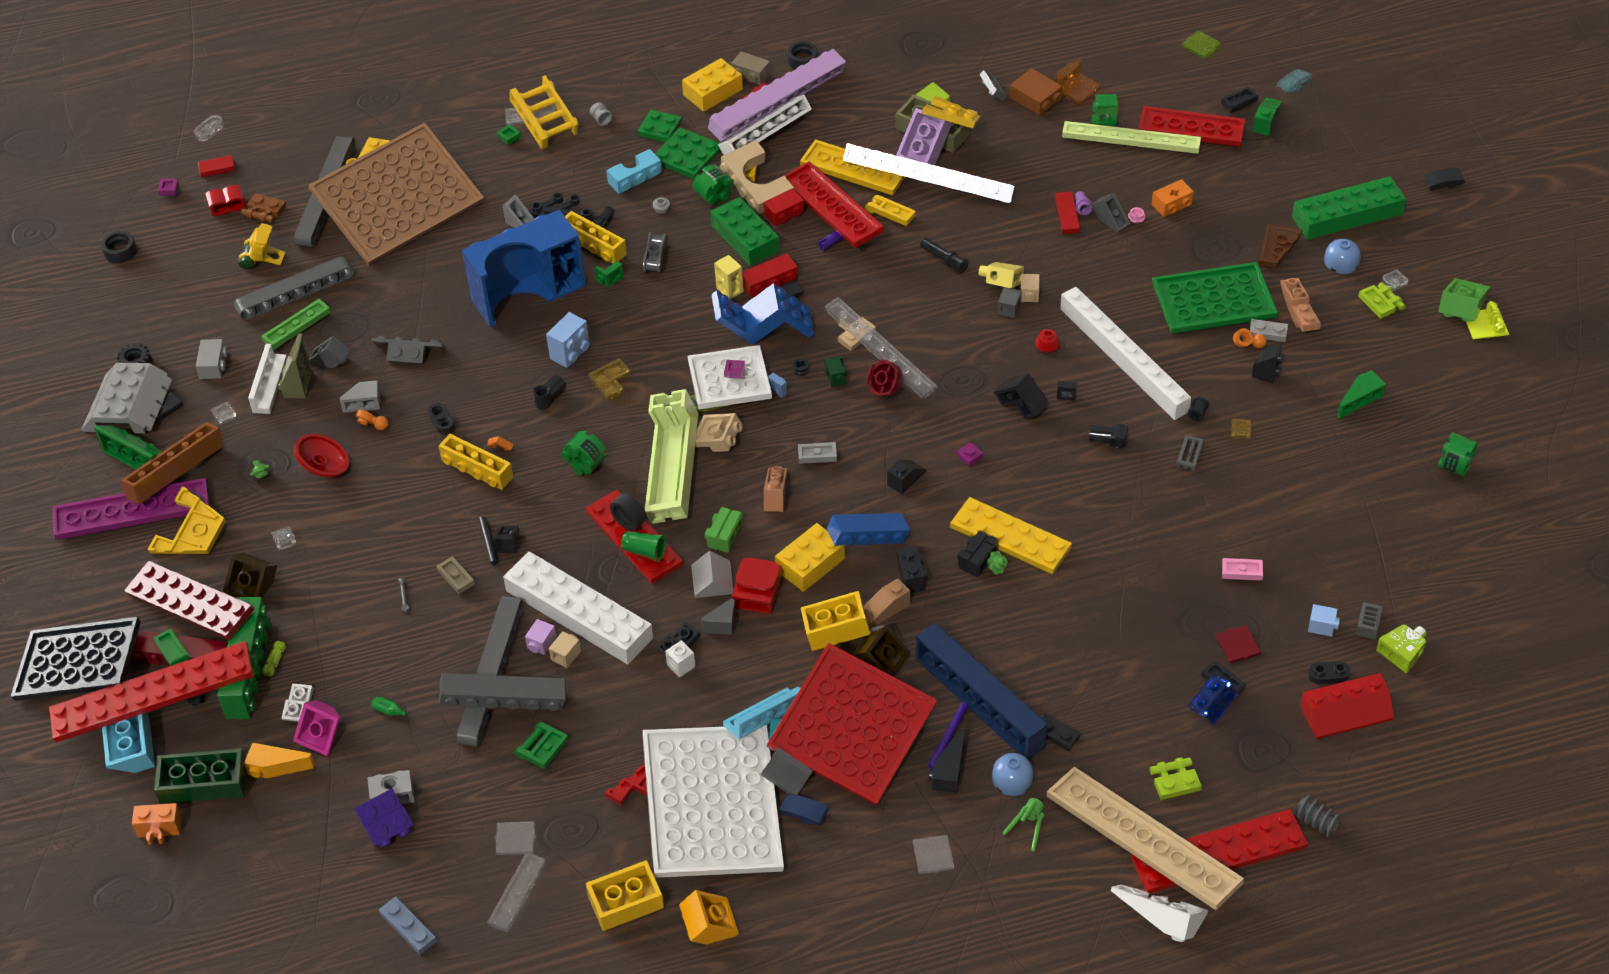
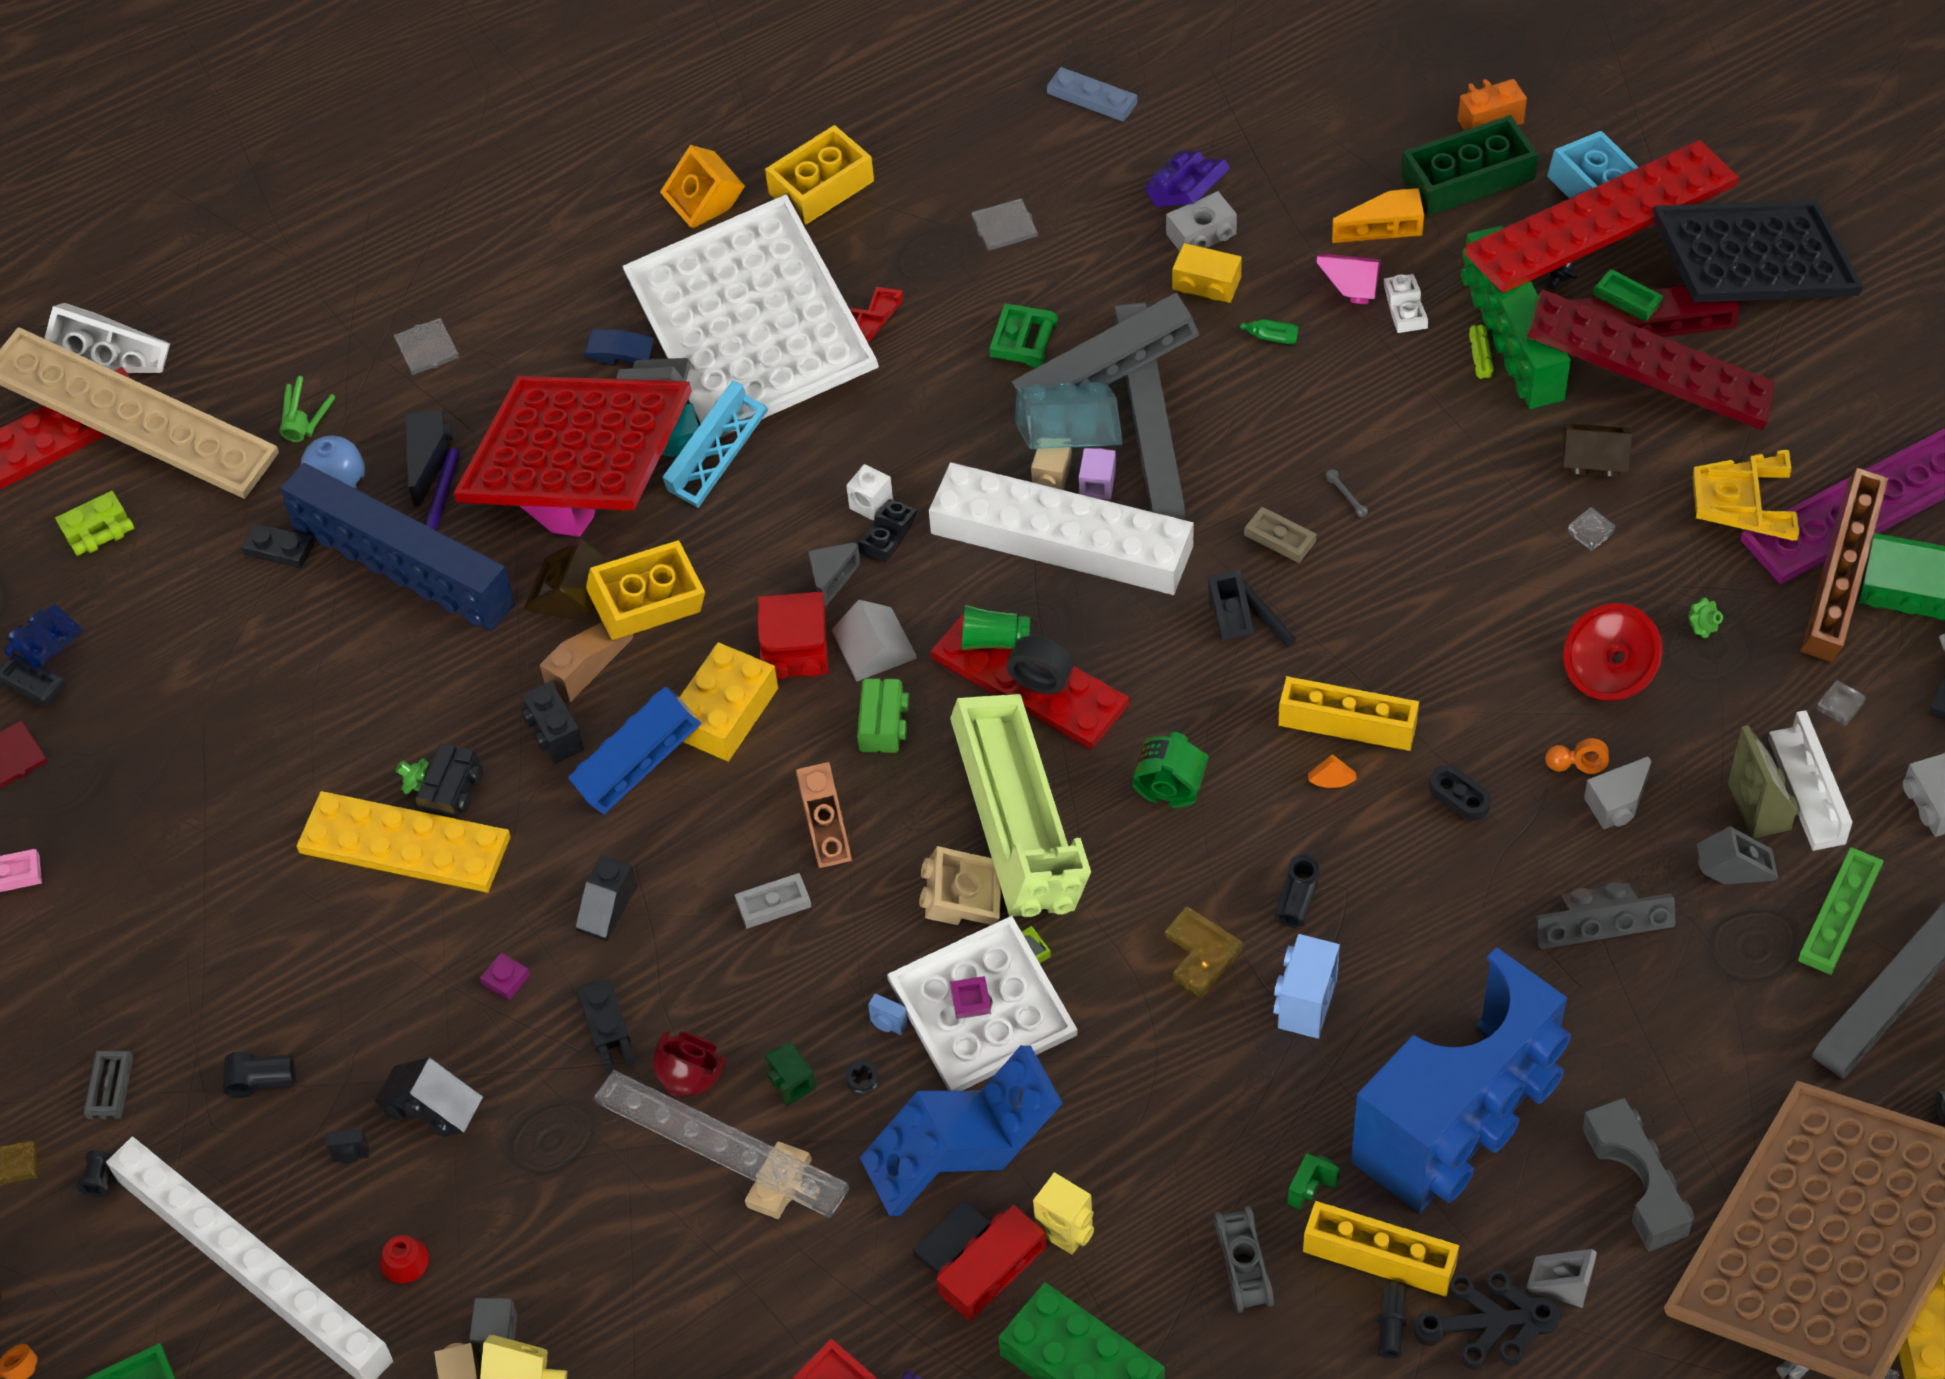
camera: 165 degrees right, 5 degrees up
clear tile [487,852,546,933] -> none
none -> black hinge [577,978,635,1072]
none -> clear light blue slope [1014,382,1122,449]
none -> yellow brick [1172,243,1242,303]
none -> dark grey arch [1582,1098,1694,1252]

